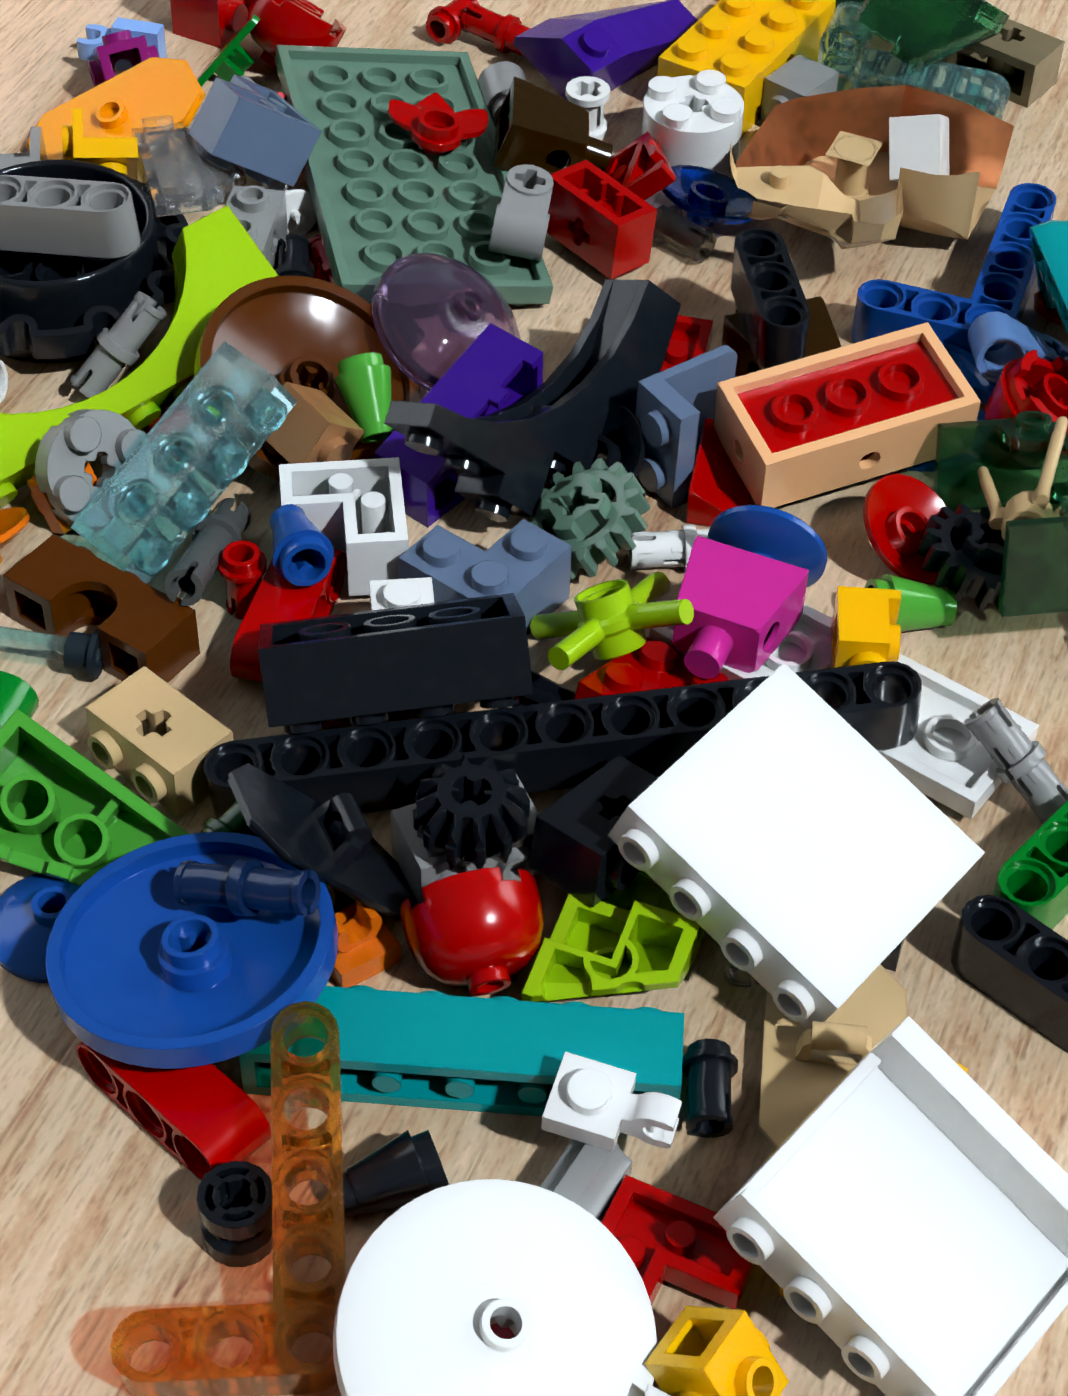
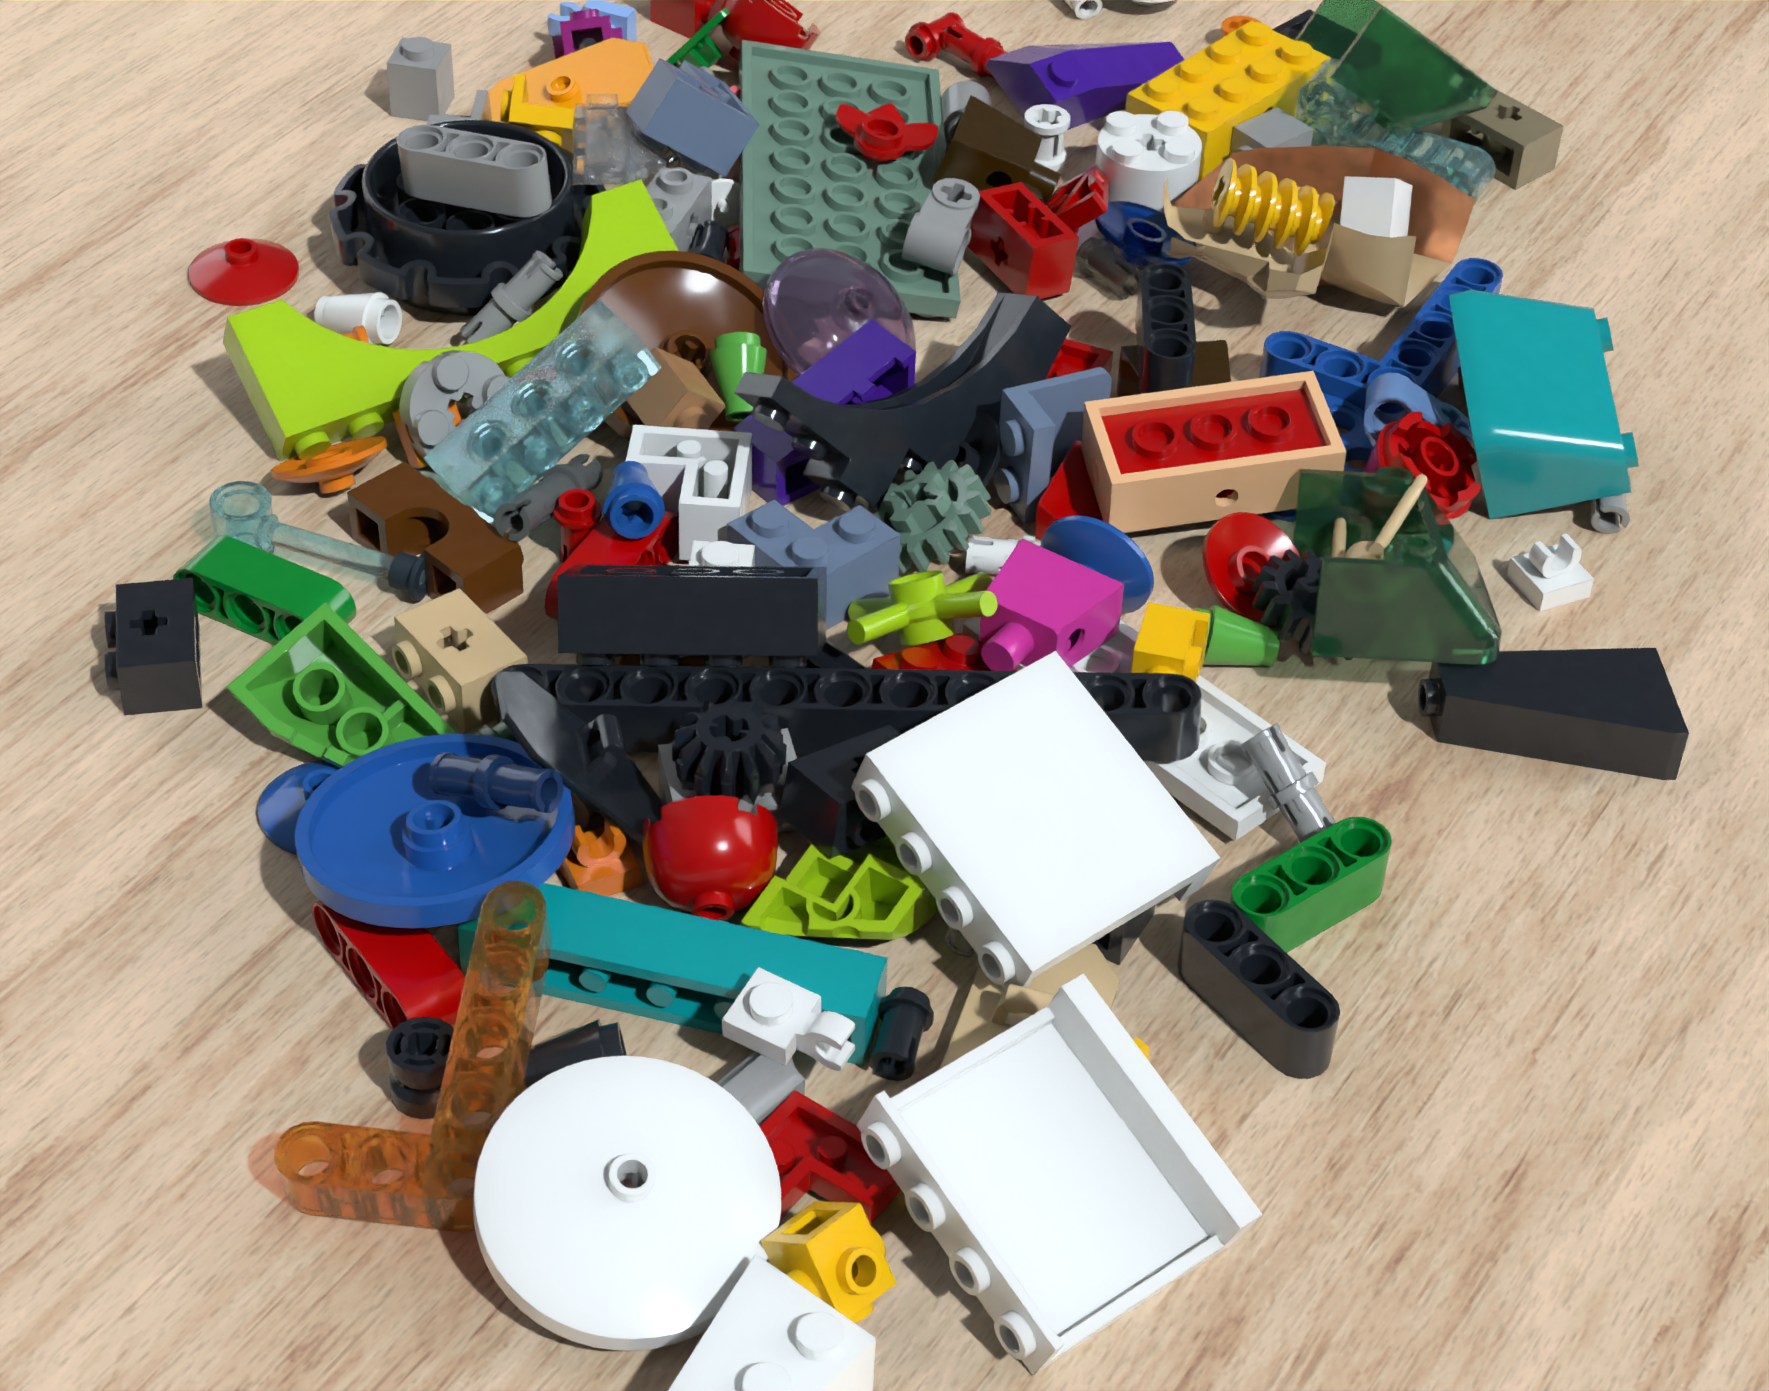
camera: 10 degrees right, 5 degrees down
none -> yellow piece [1211,158,1334,257]

